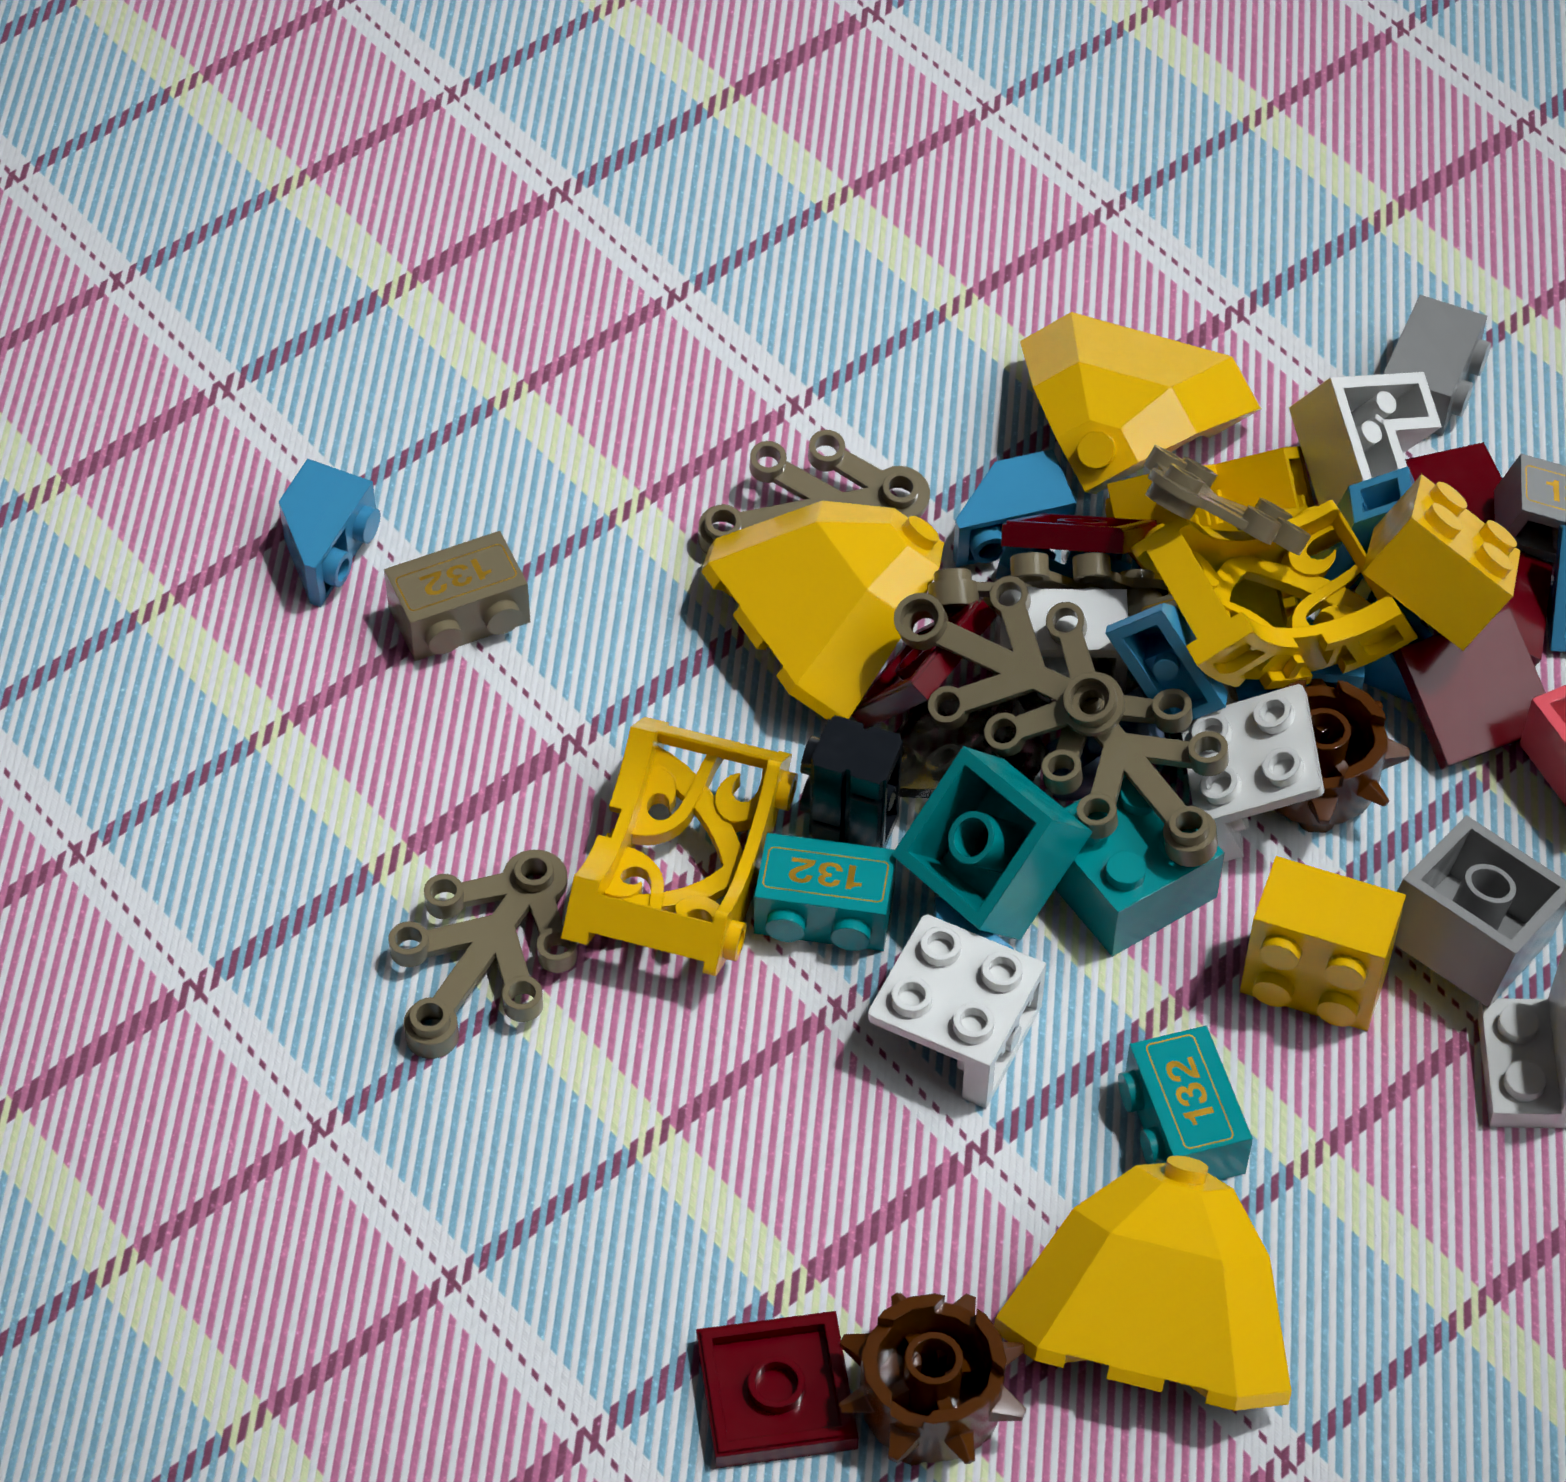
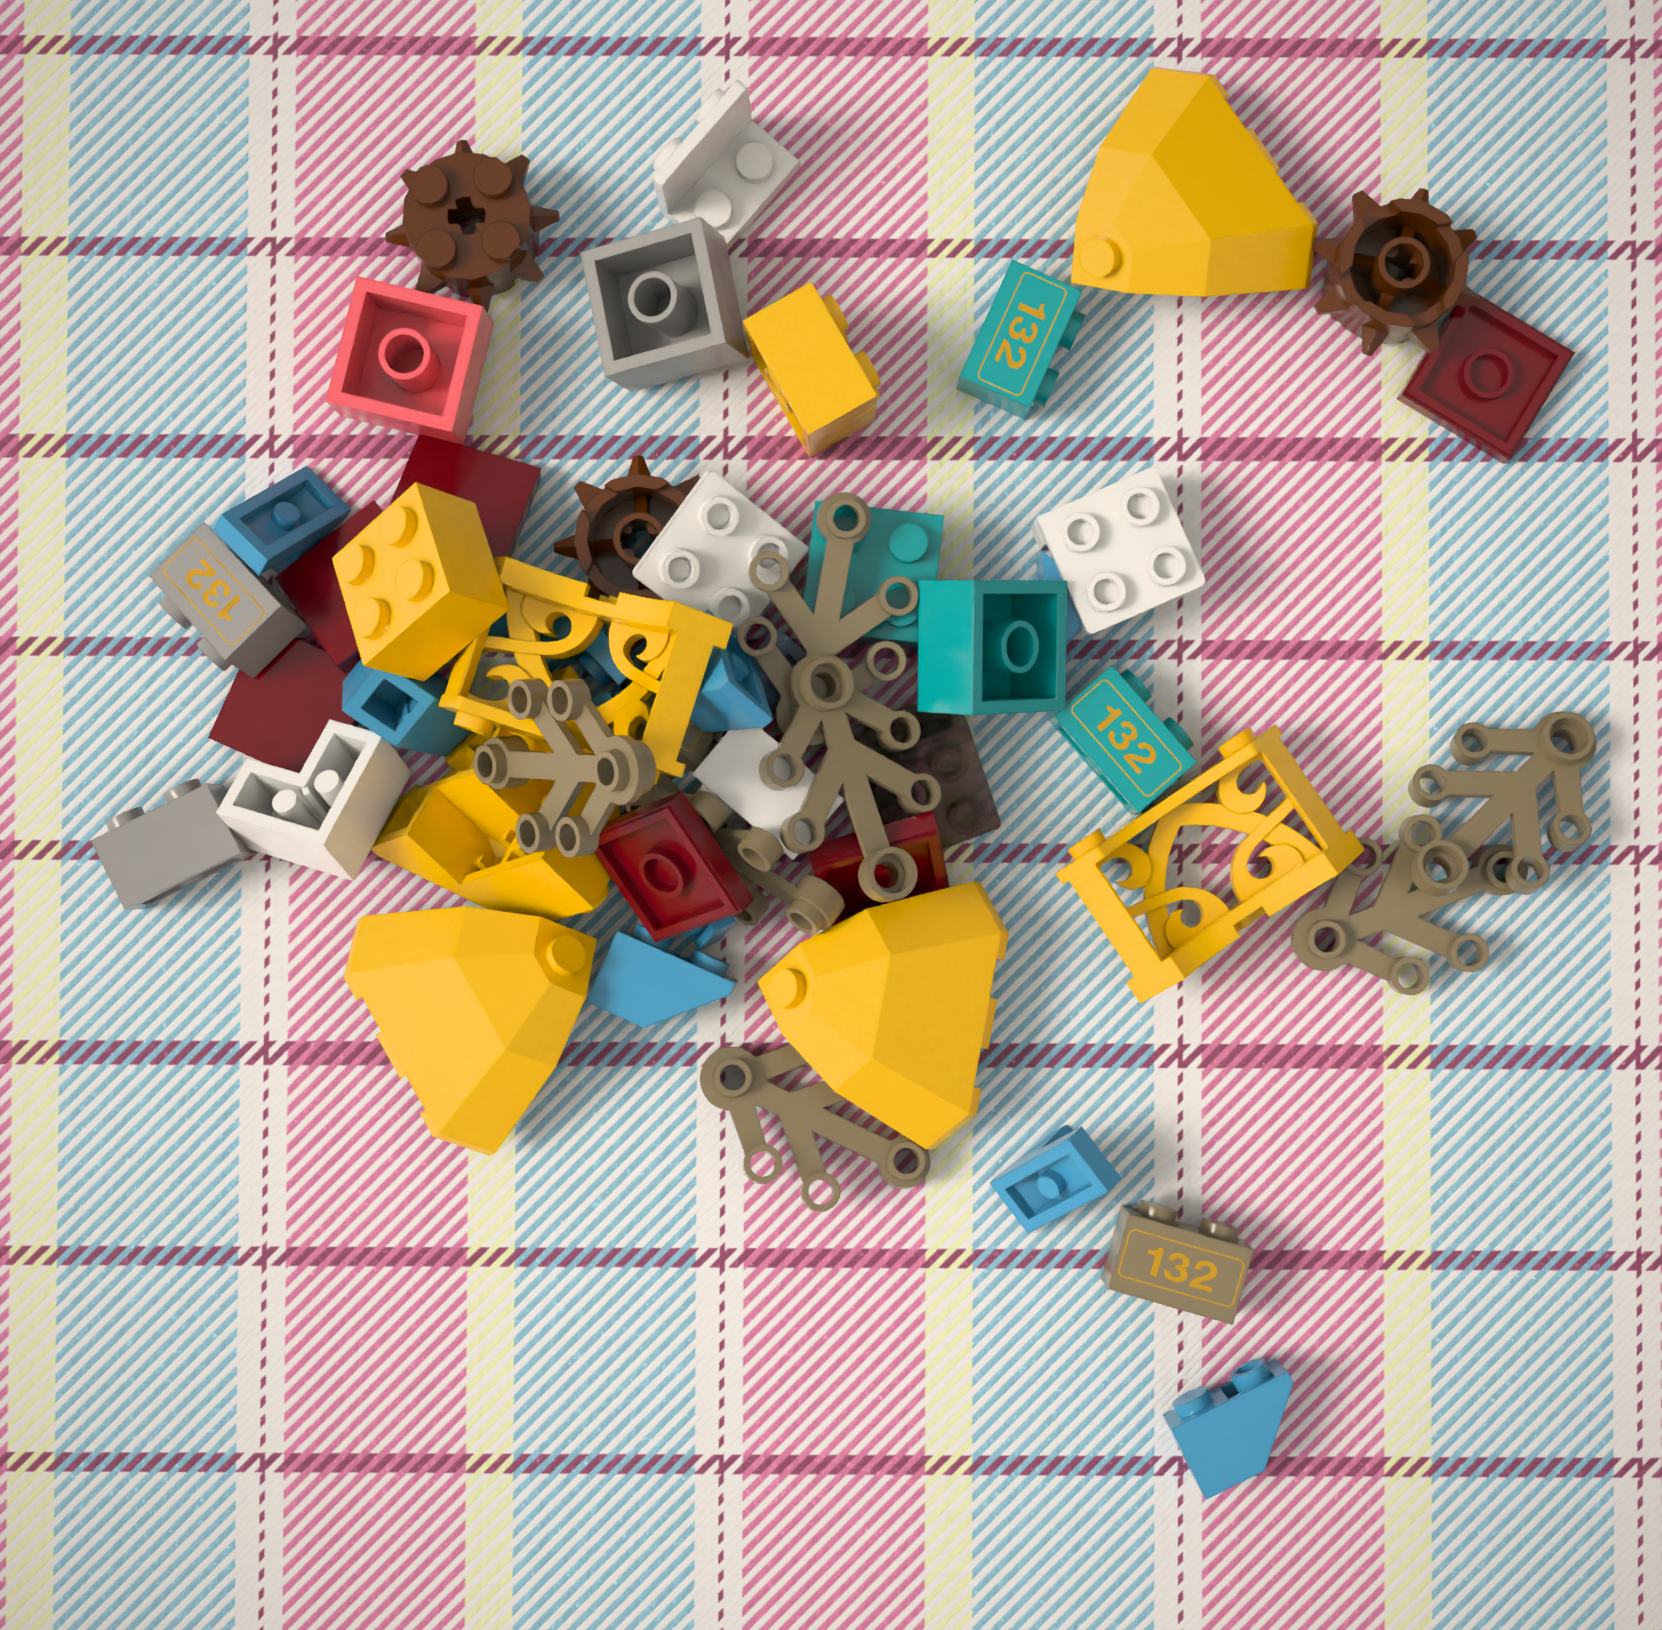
camera: 135 degrees left, 35 degrees up
black brick [800,715,903,848] -> none
none -> dark azure slope [990,1125,1121,1234]
none -> dark tan plant [1408,711,1596,897]

